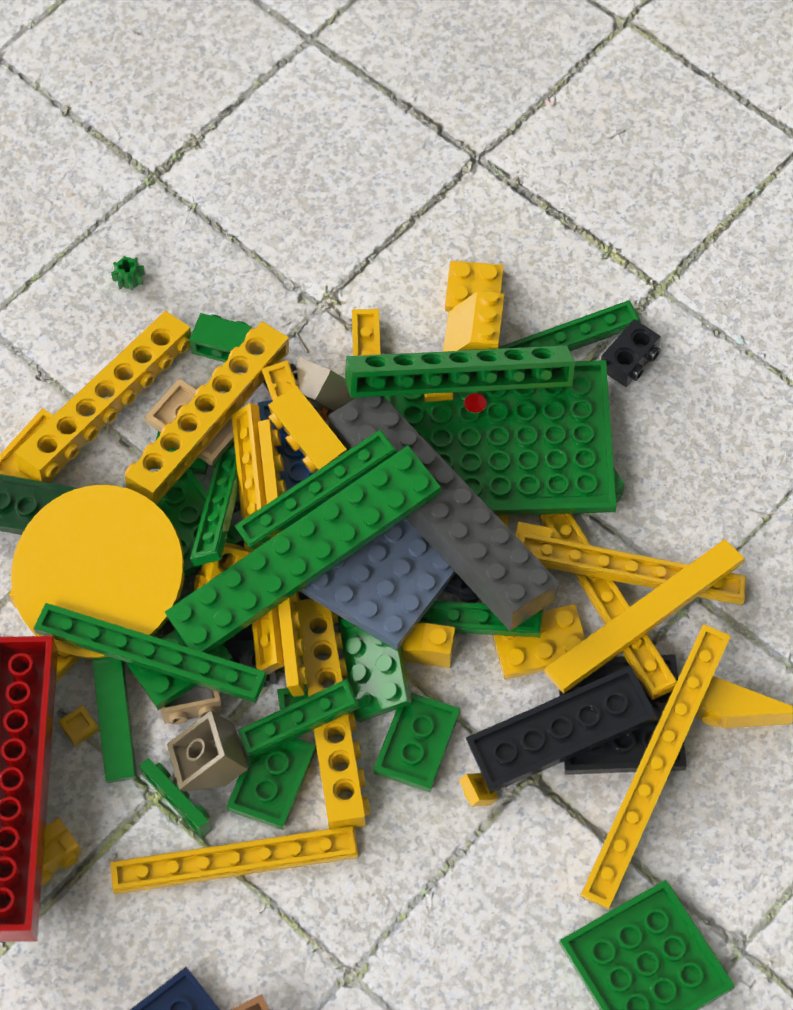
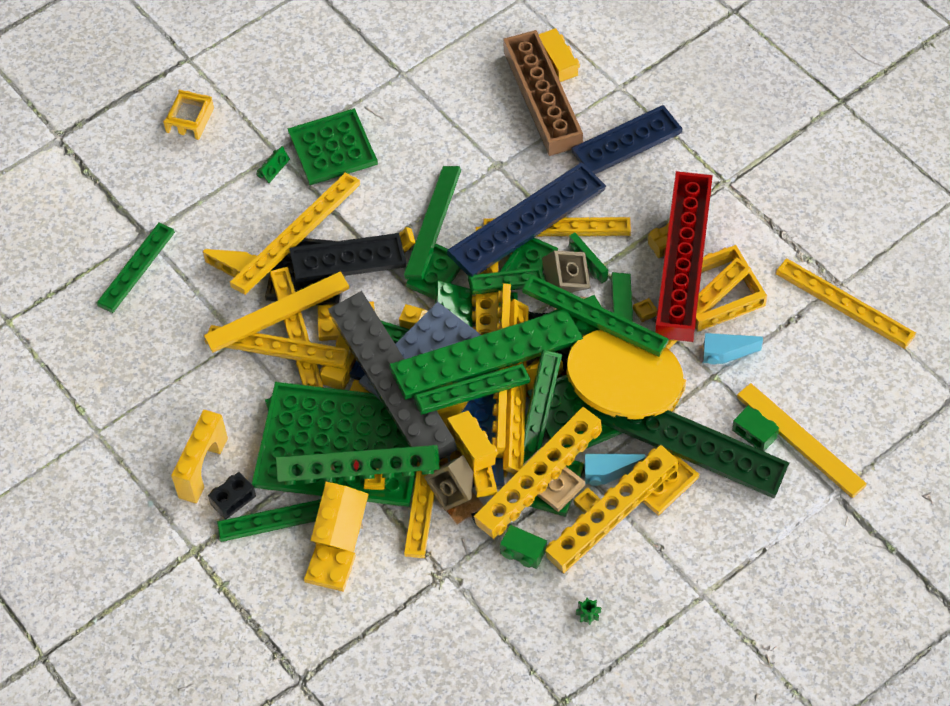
camera: 170 degrees left, 5 degrees down
none -> yellow arch [171,409,228,504]
none -> green hinge [256,146,290,183]
none -> green tile [404,166,461,280]
none -> dark blue plate [447,162,606,277]
none -> yellow plate [573,487,601,513]
none -> medium azure slope [585,454,645,486]

